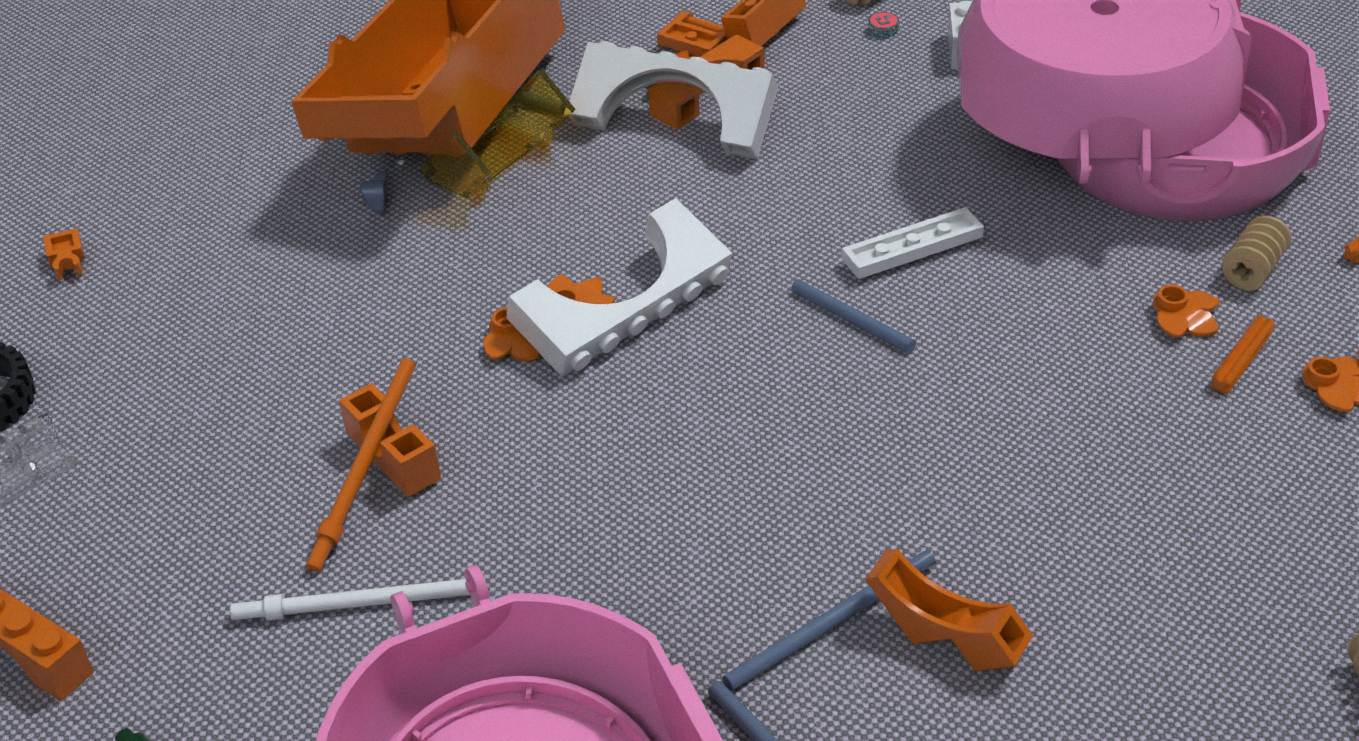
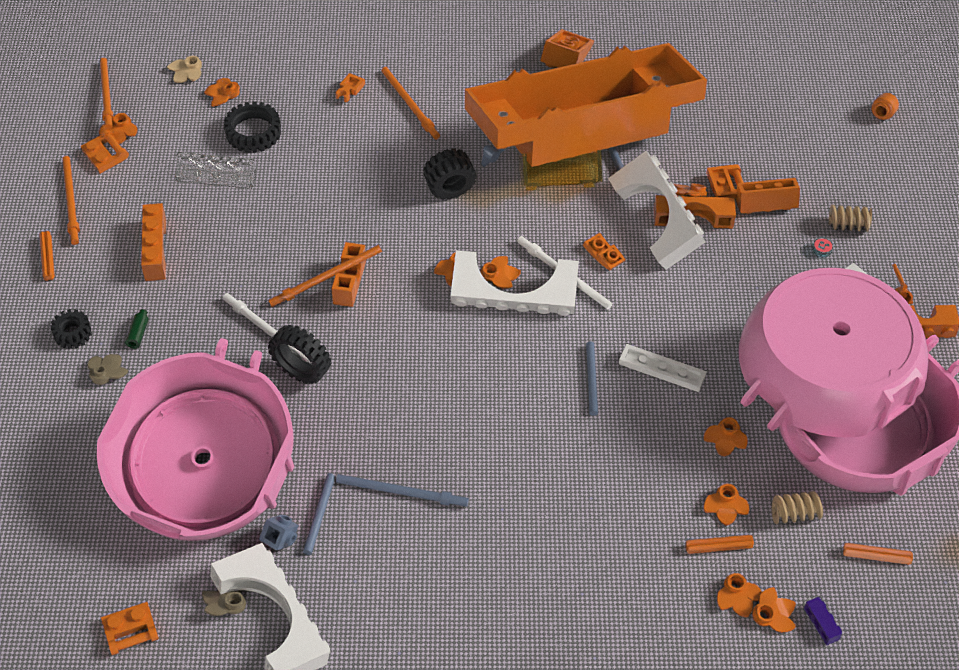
camera: 45 degrees right, 10 degrees up
orange arch [865,548,1034,671] -> none
none -> black tyre [268,325,331,384]
none -> orange bar [381,67,440,140]
none -> black tyre [423,148,477,200]
none -> white bar [517,236,613,310]
none -> orange slope [540,29,595,68]
none -> orange slope [583,233,626,271]
none -> orange plate [703,417,748,456]

